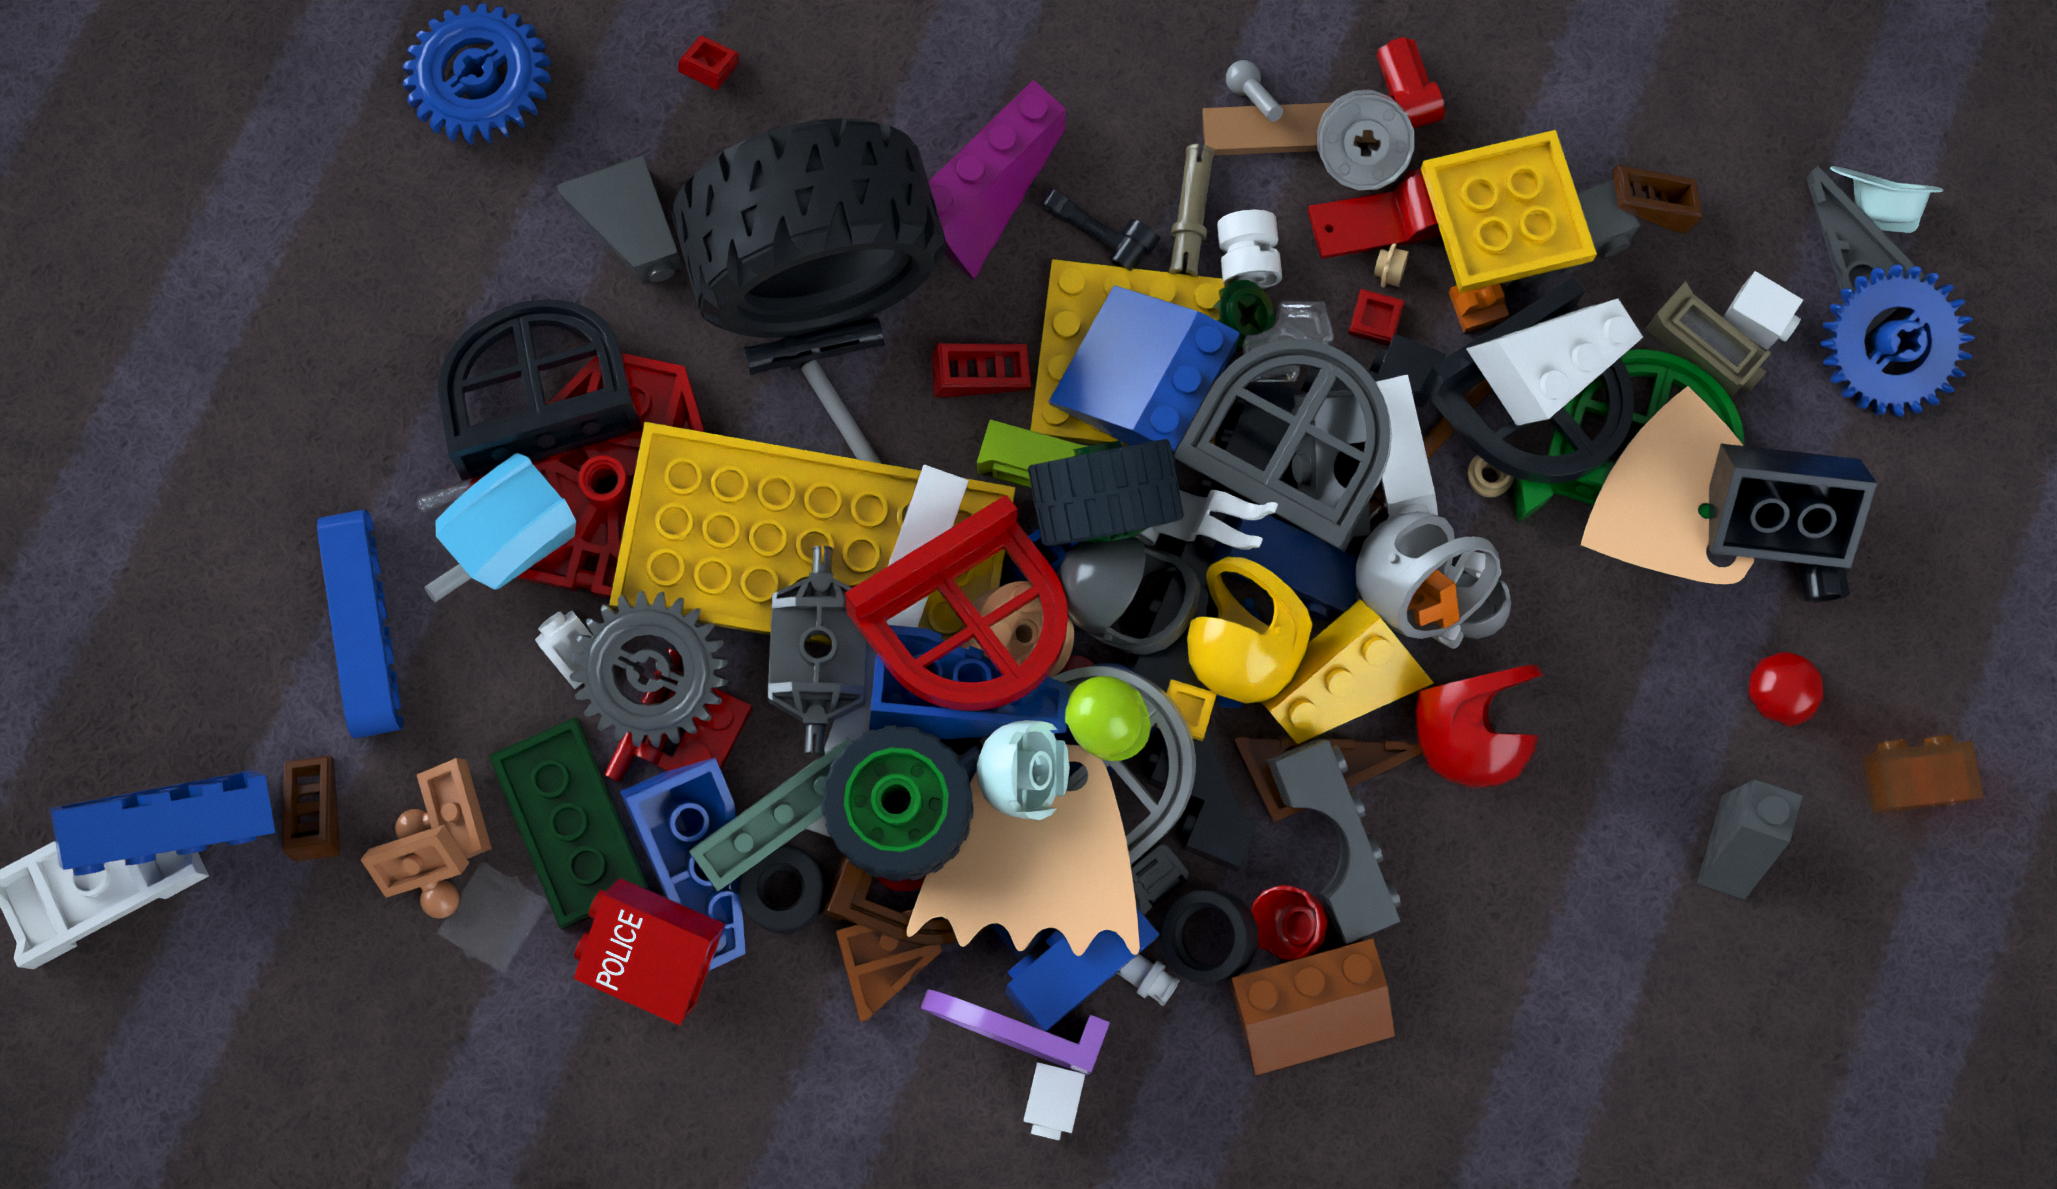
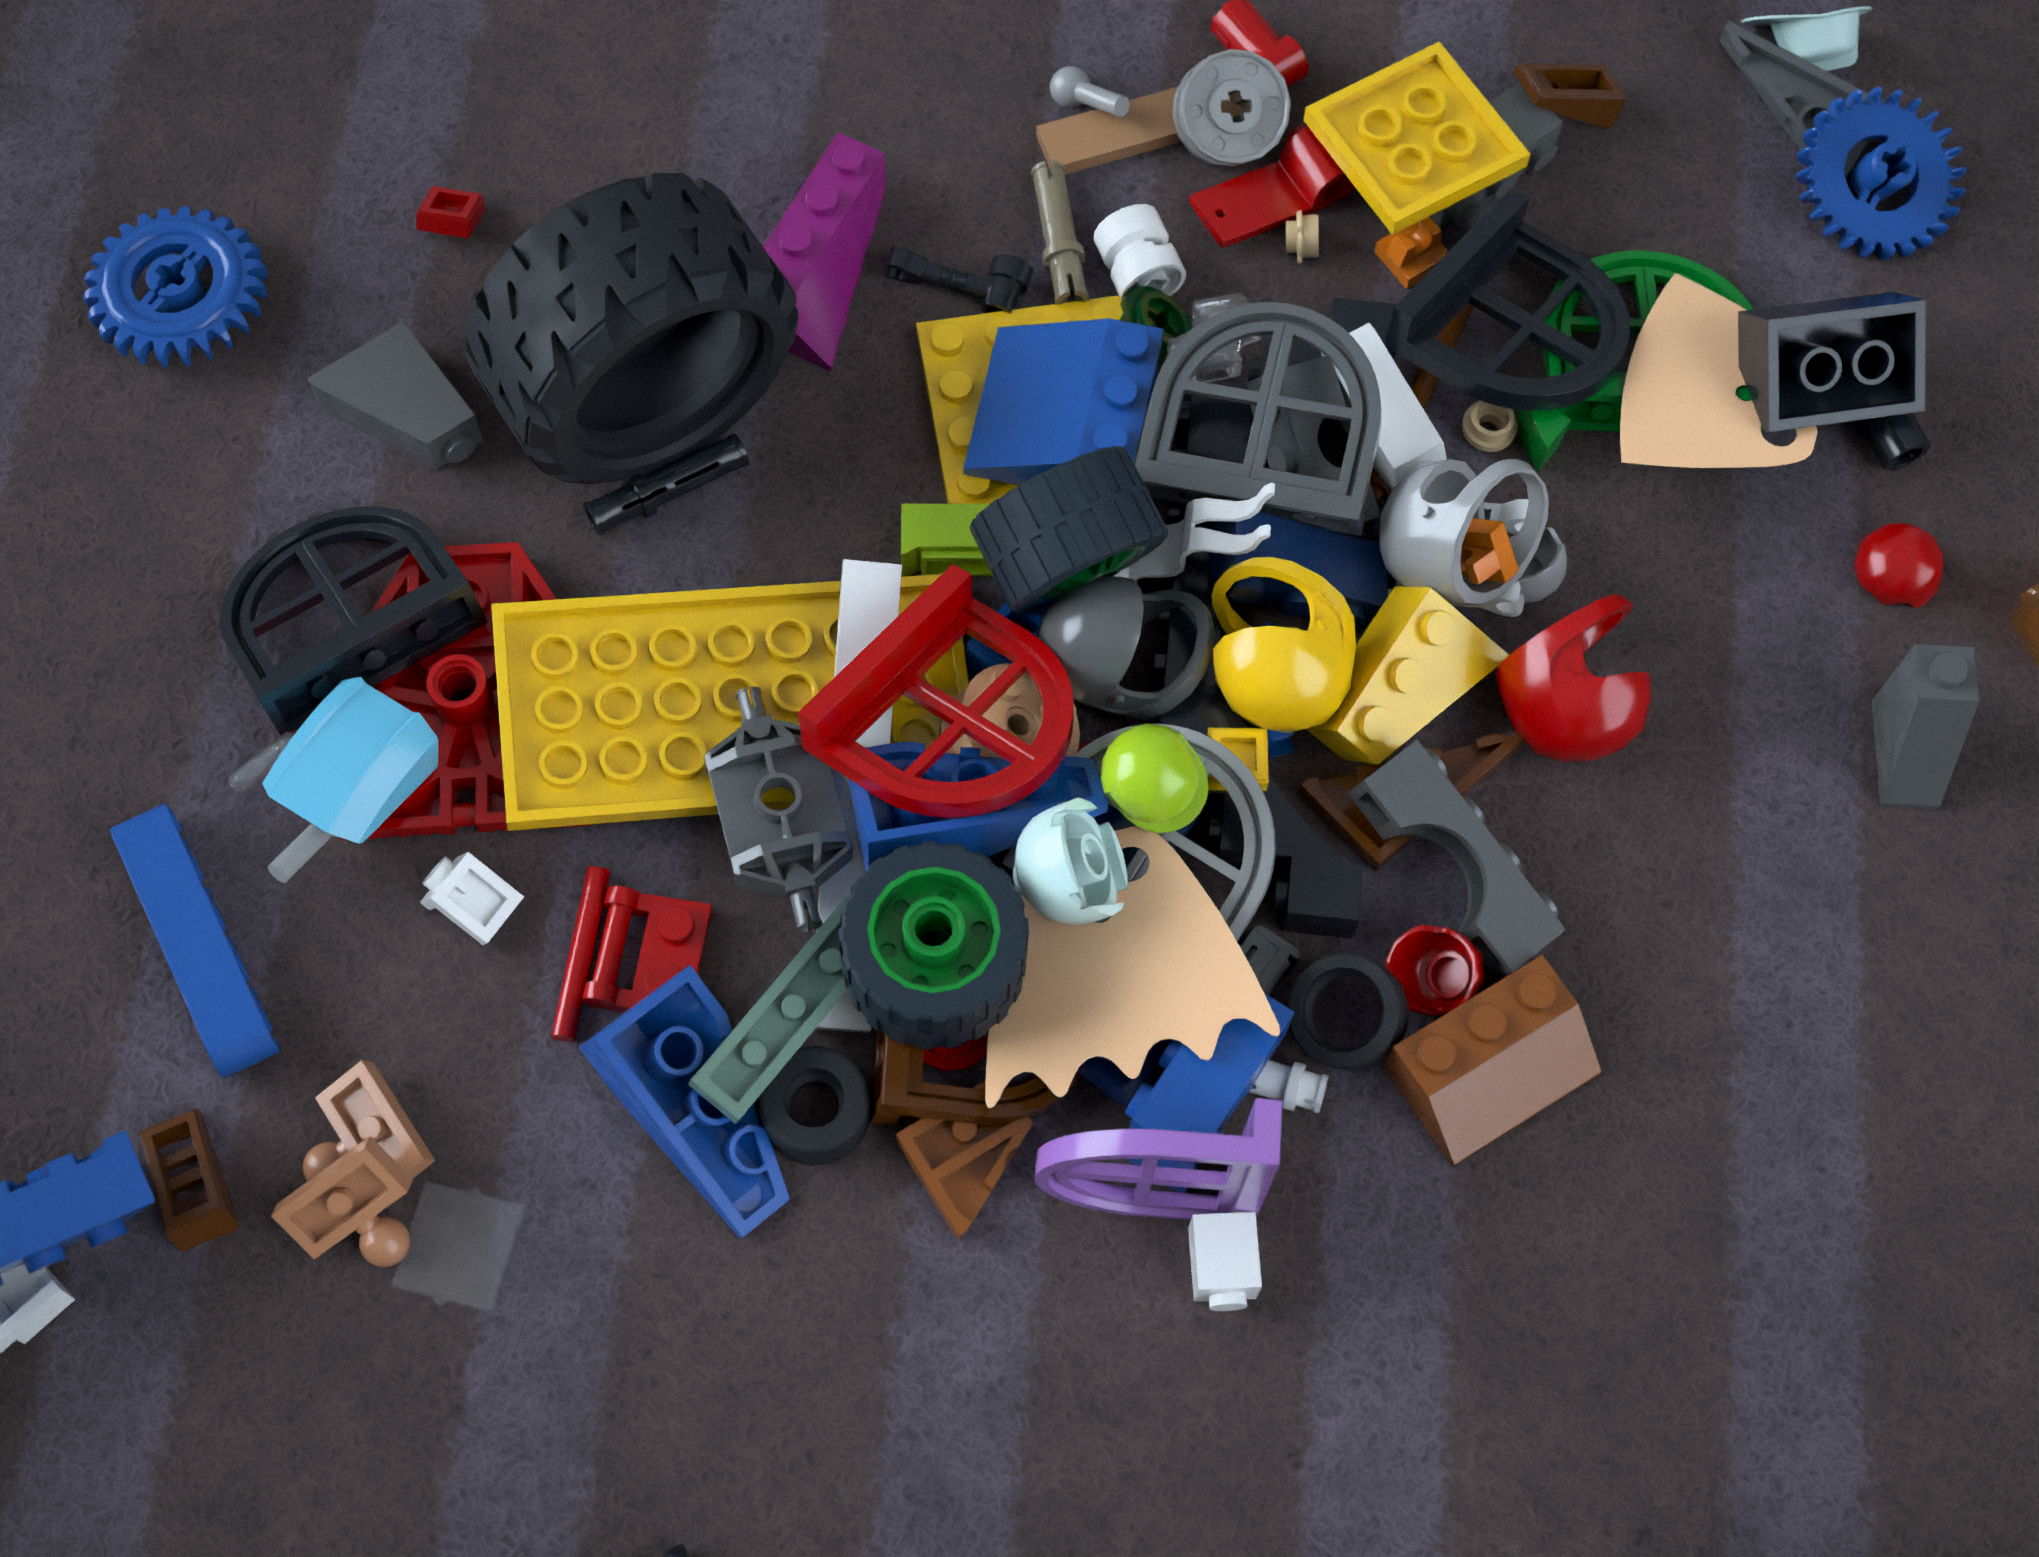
camera: 20 degrees left, 10 degrees down
dark green tile [488,717,651,930] -> none
dark grey gear [570,590,729,748] -> none
red brick [573,878,726,1026] -> none
light grey bar [801,360,882,464] -> none
red slope [931,343,1031,397] -> none
red tile [1348,289,1405,346] -> none
white wedge [1467,299,1643,426] -> none
dark tan window [1645,281,1771,398] -> none
white brick [1723,271,1803,350] -> none

